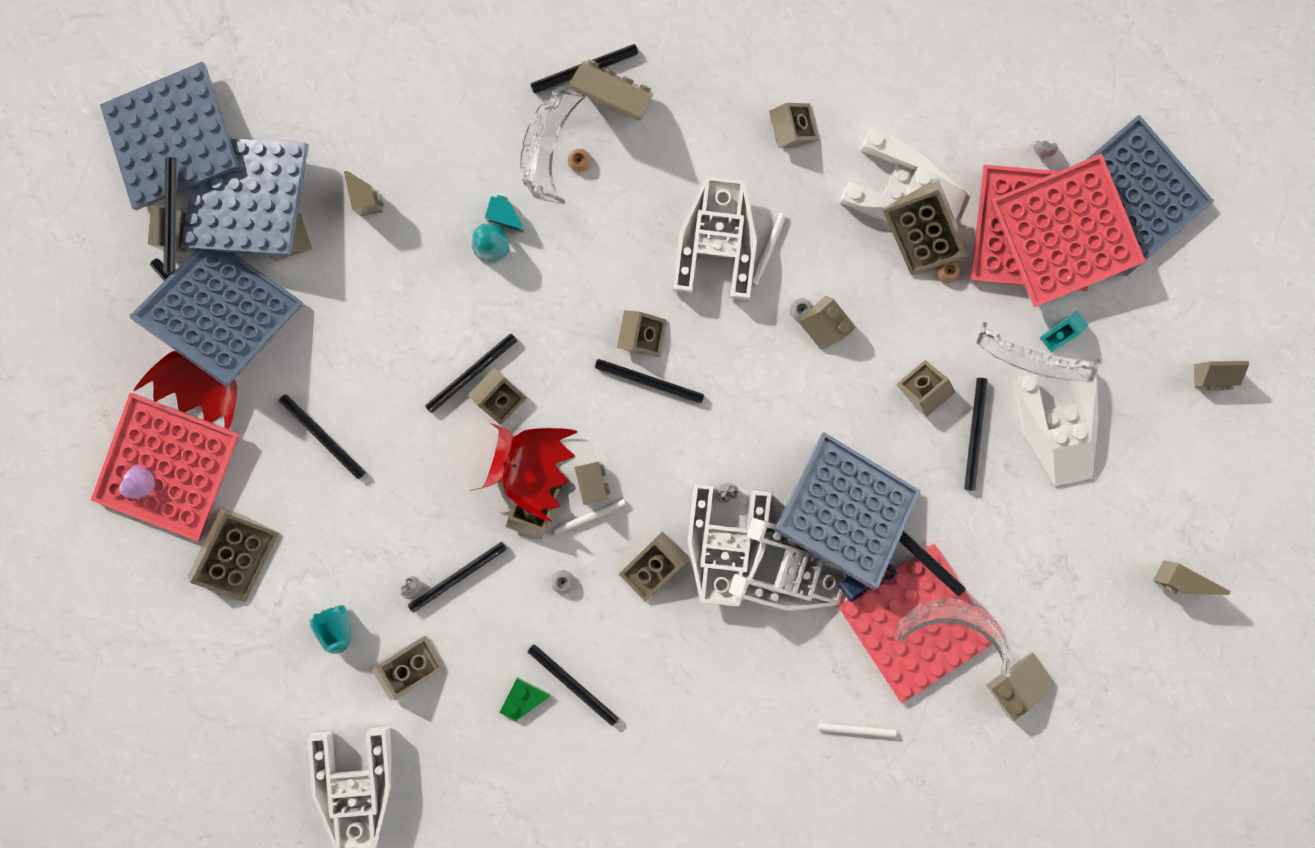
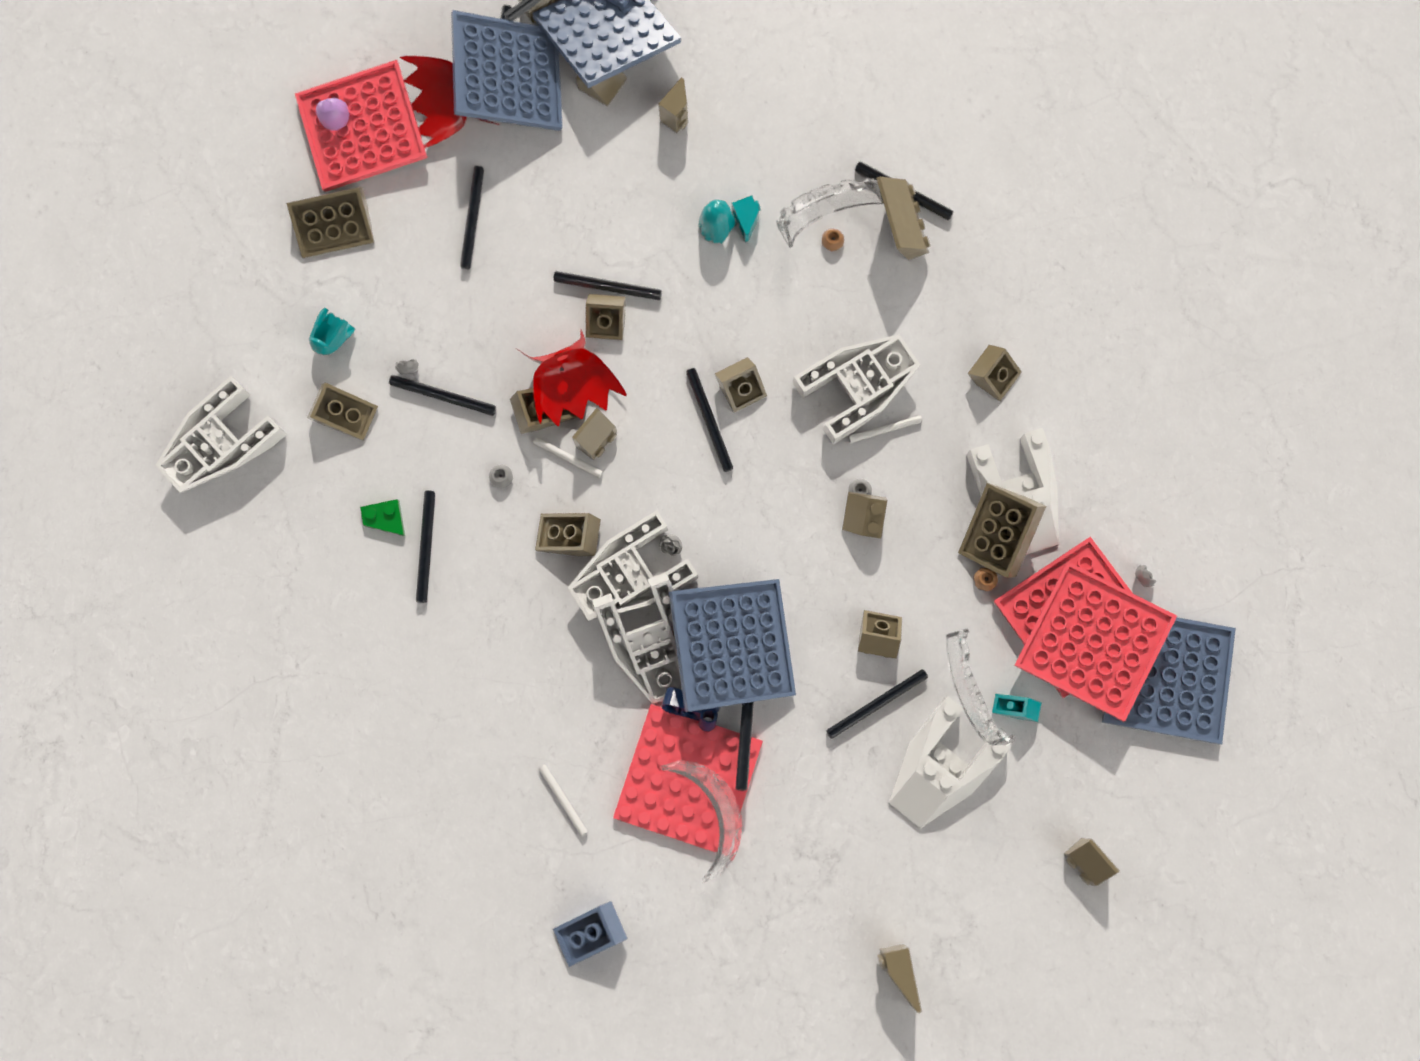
camera: 55 degrees right, 10 degrees down
dark tan slope [986,652,1055,721] -> none
none -> sand blue slope [553,901,628,967]

